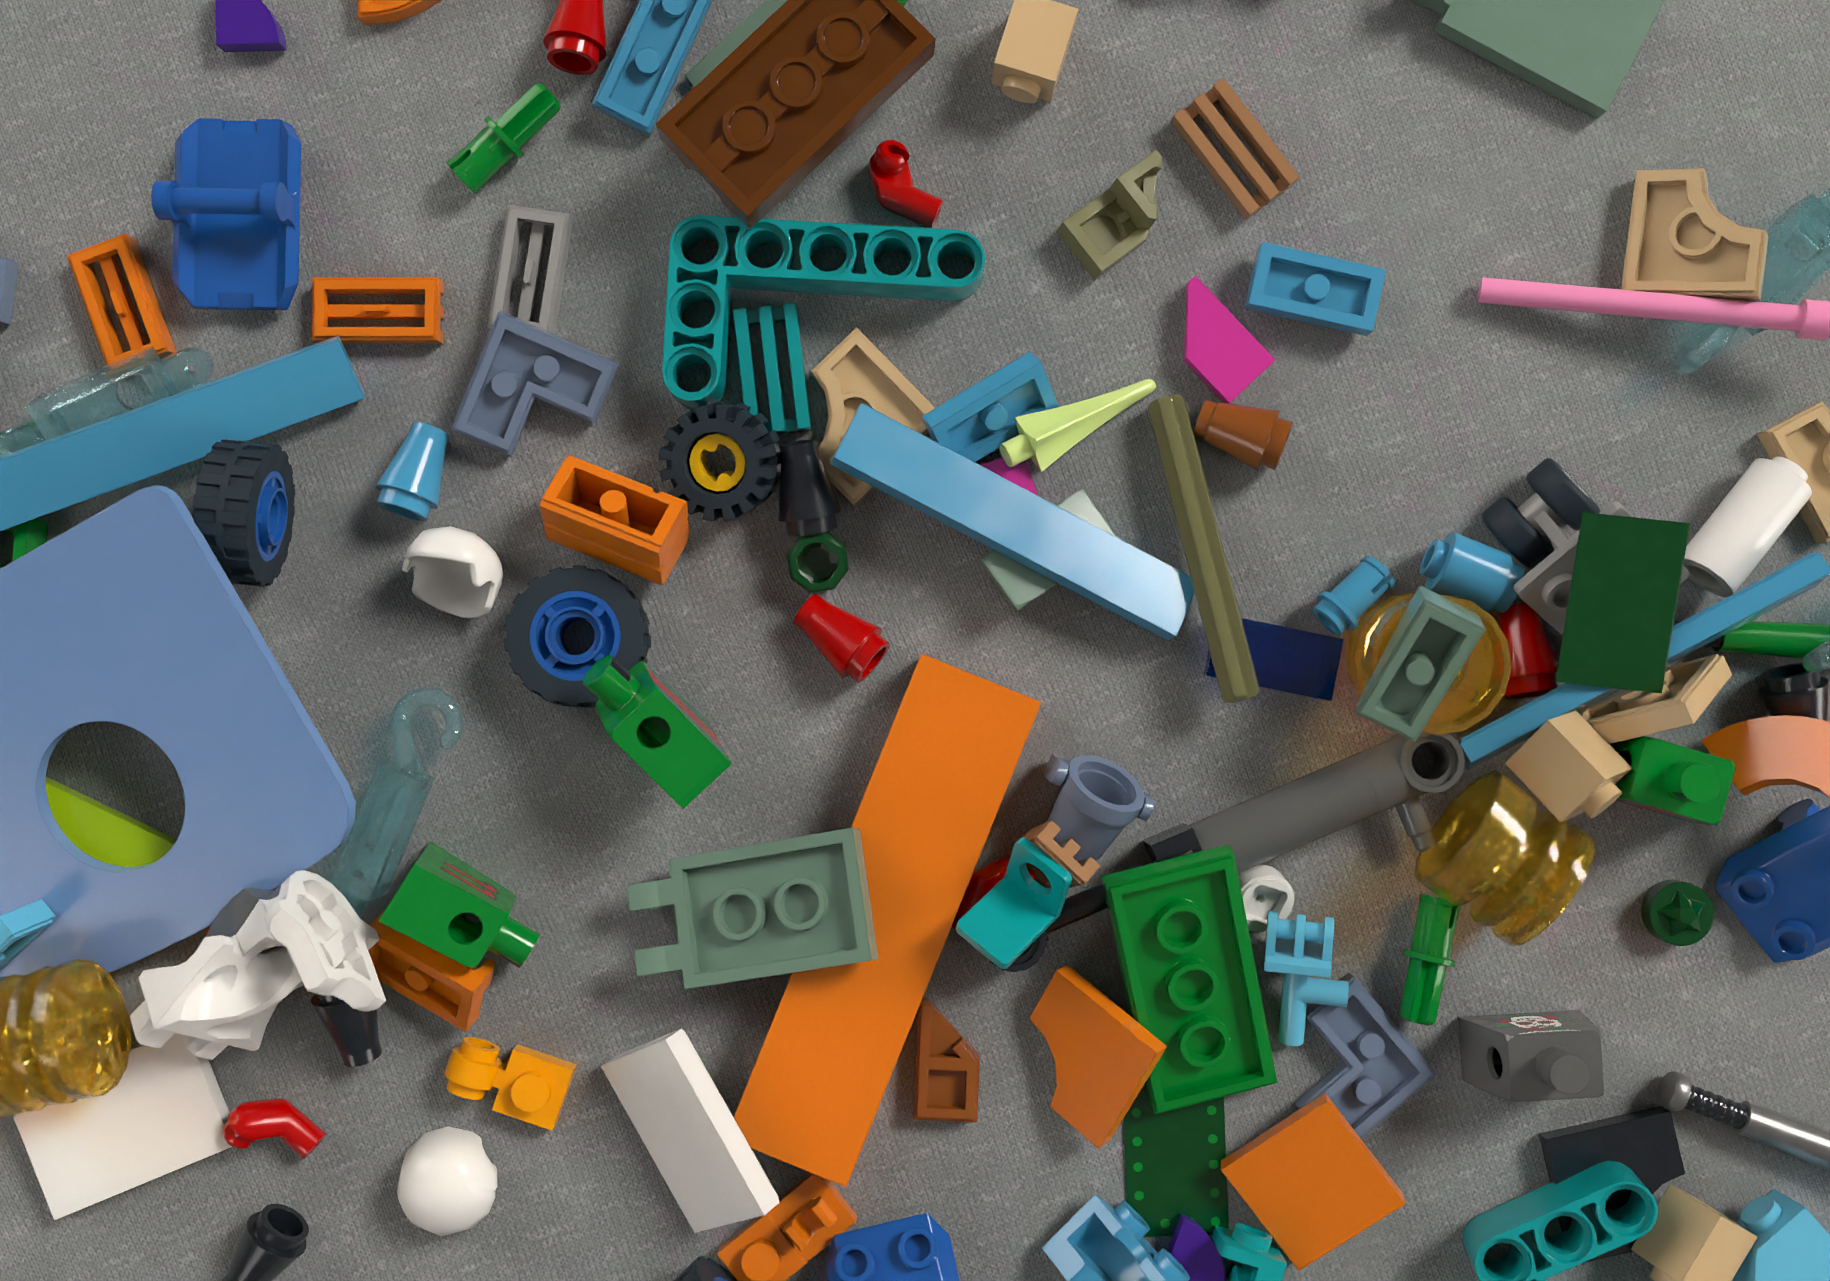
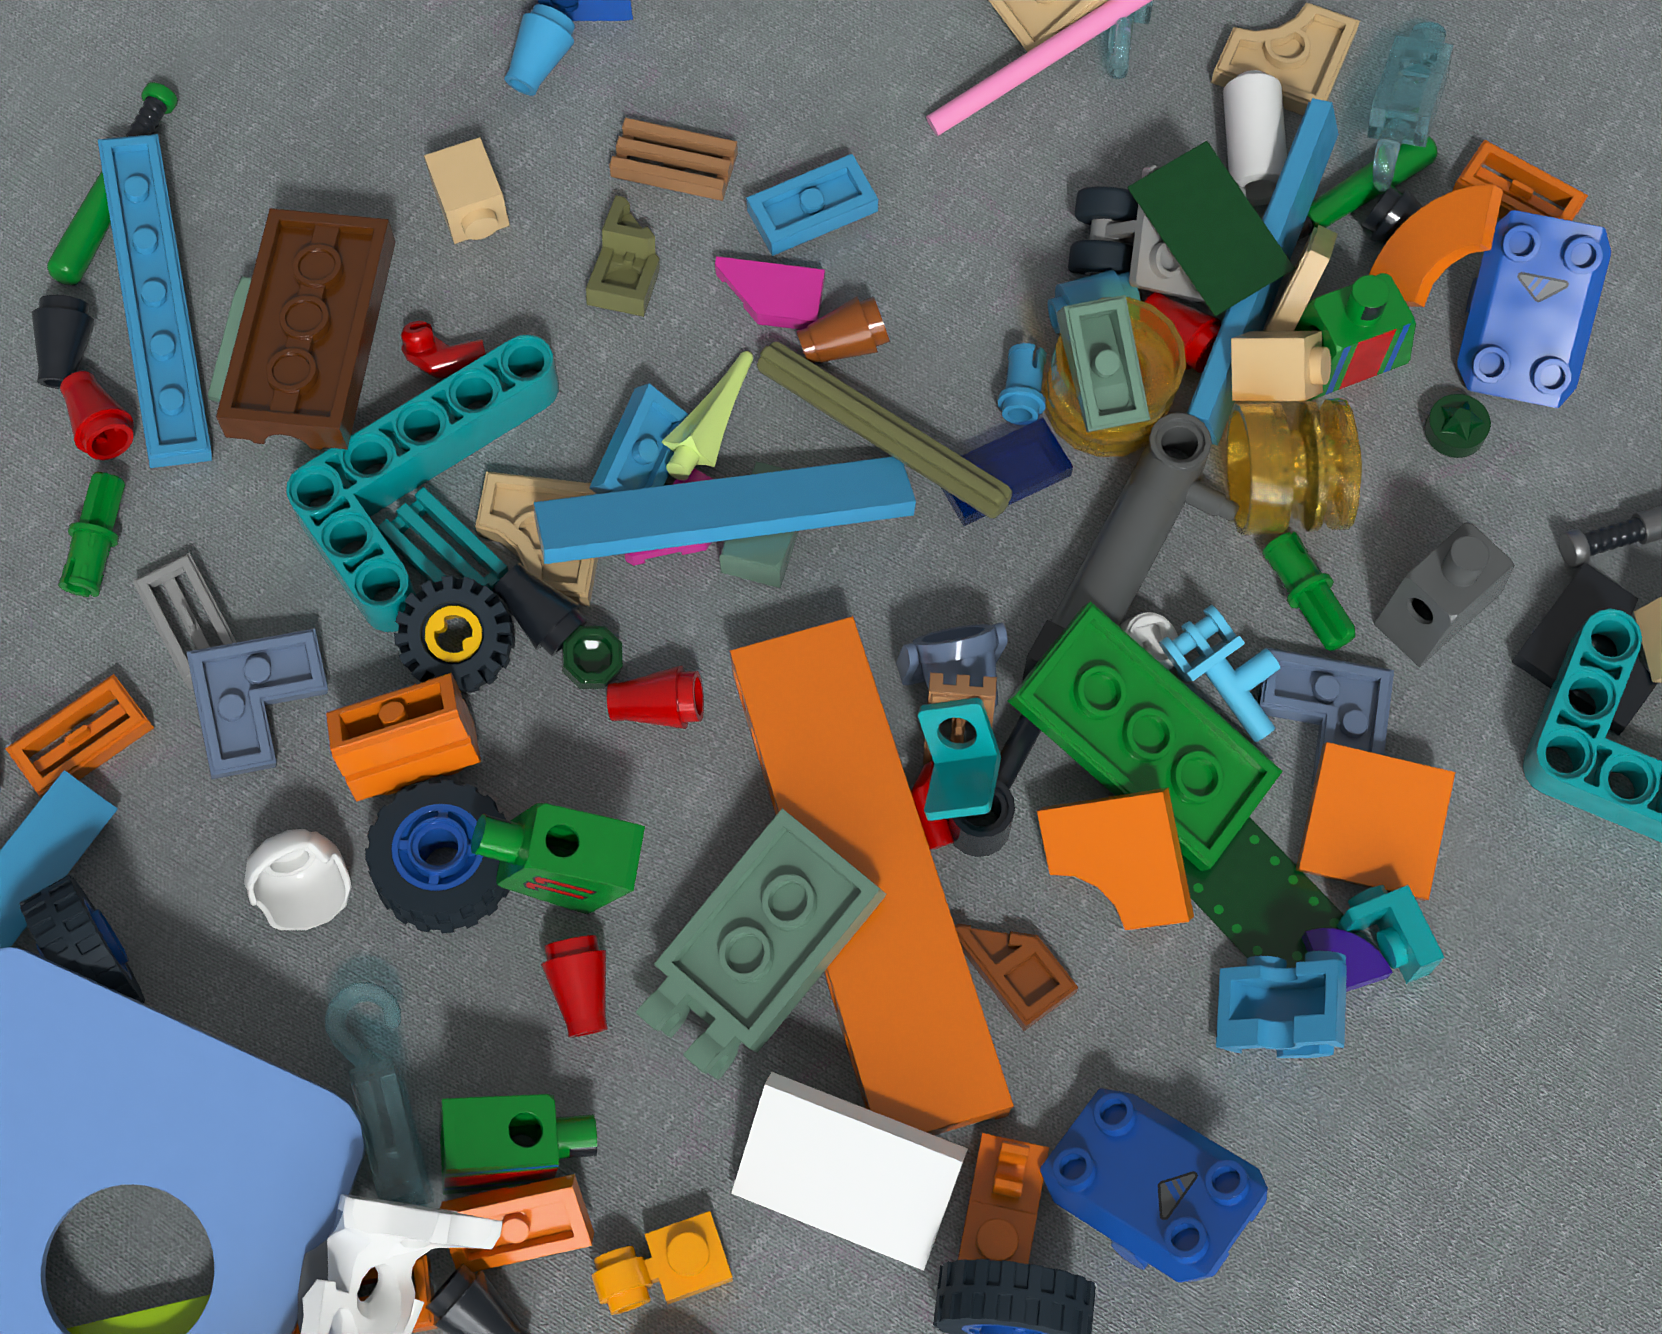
camera: 40 degrees left, 20 degrees down
dark azure cone [376,422,449,521] -> none
none -> red cone [541,935,608,1038]

